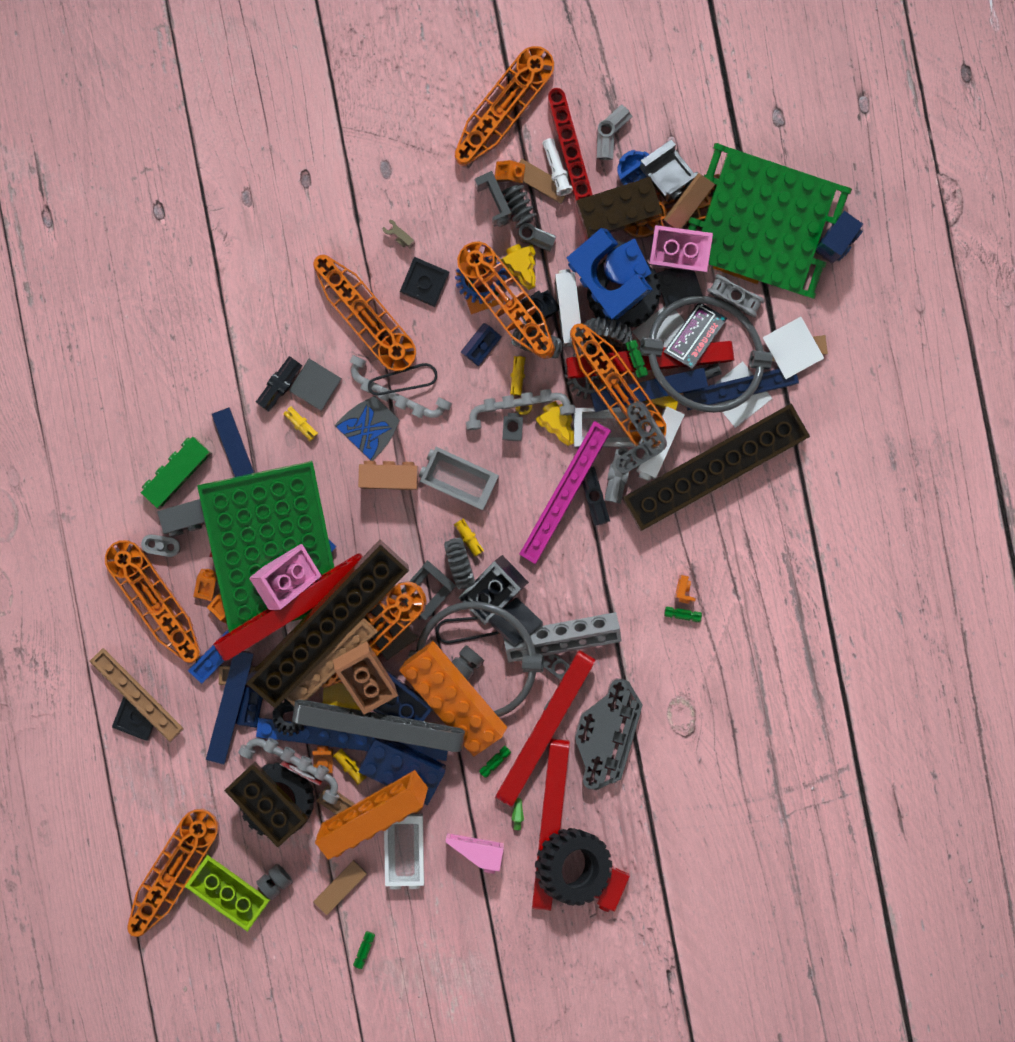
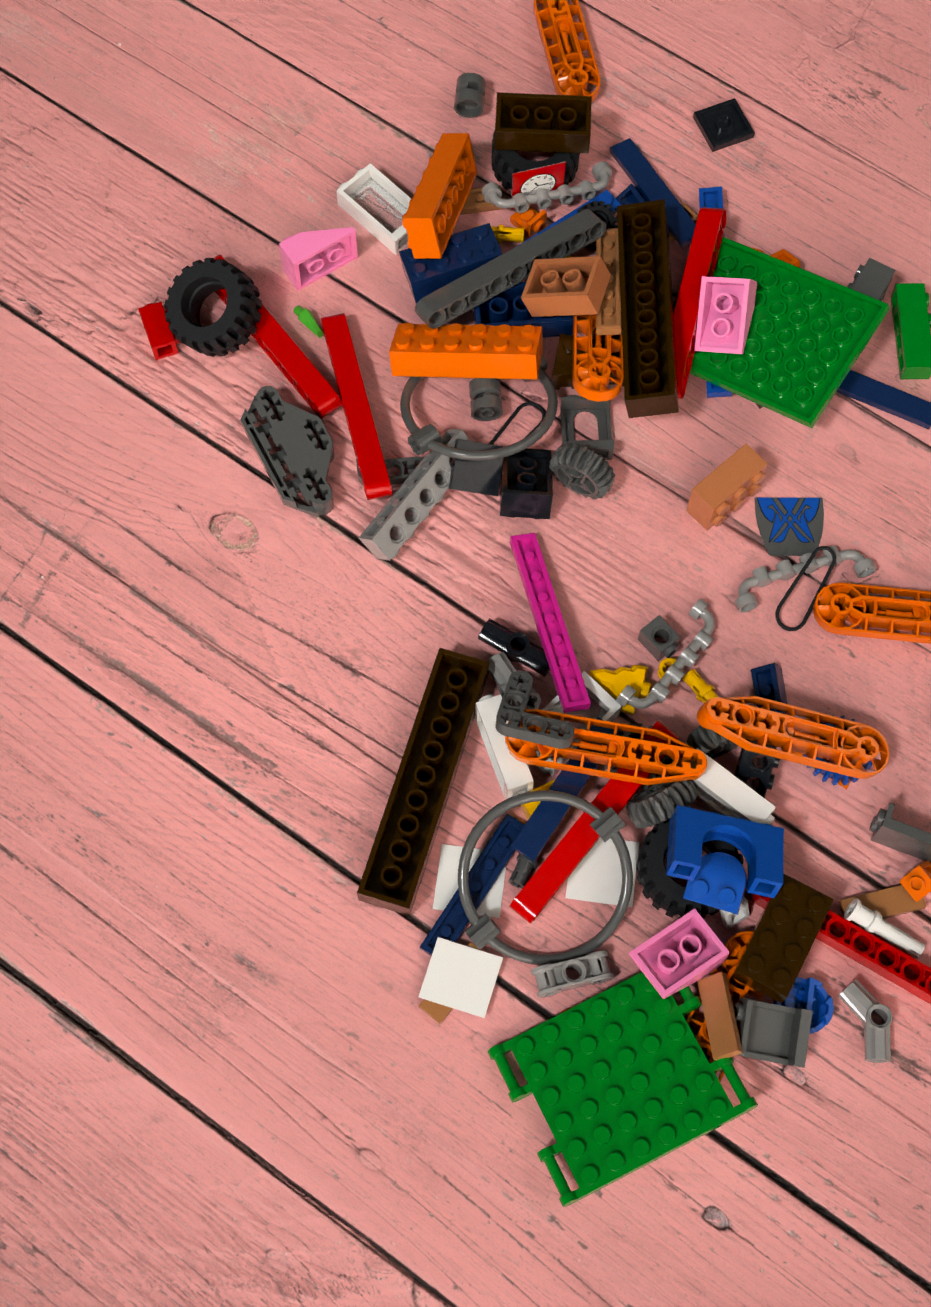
camera: 135 degrees right, 20 degrees down
medium nougat tile [89,648,184,743] -> none
orange beam [105,540,201,663] -> none
light grey plate [141,534,181,557] -> none
lime brick [185,855,270,932] -> none
black piece [256,356,303,412] -> none
yellow pin [283,406,318,441] -> none
dark grey tile [289,358,342,411] -> none
medium nougat tile [313,860,367,915] -> none
green axle [353,931,375,969] -> none
black tile [400,257,450,307] -> none
clear piece [418,447,499,510] -> none
yellow pin [453,518,484,557] -> none
green axle [479,746,511,778] -> none
yellow rock [498,244,536,290] -> none
dark grey piece [502,185,537,228] -> none
dark grey piece [517,223,556,252] -> none
green axle [626,340,648,378] -> none
black plate [657,268,703,307] -> none
sticker [663,303,727,368] -> none
green axle [664,607,702,622] -> none
orange bracket [675,575,696,604] -> none
dark blue brick [815,211,863,264] -> none

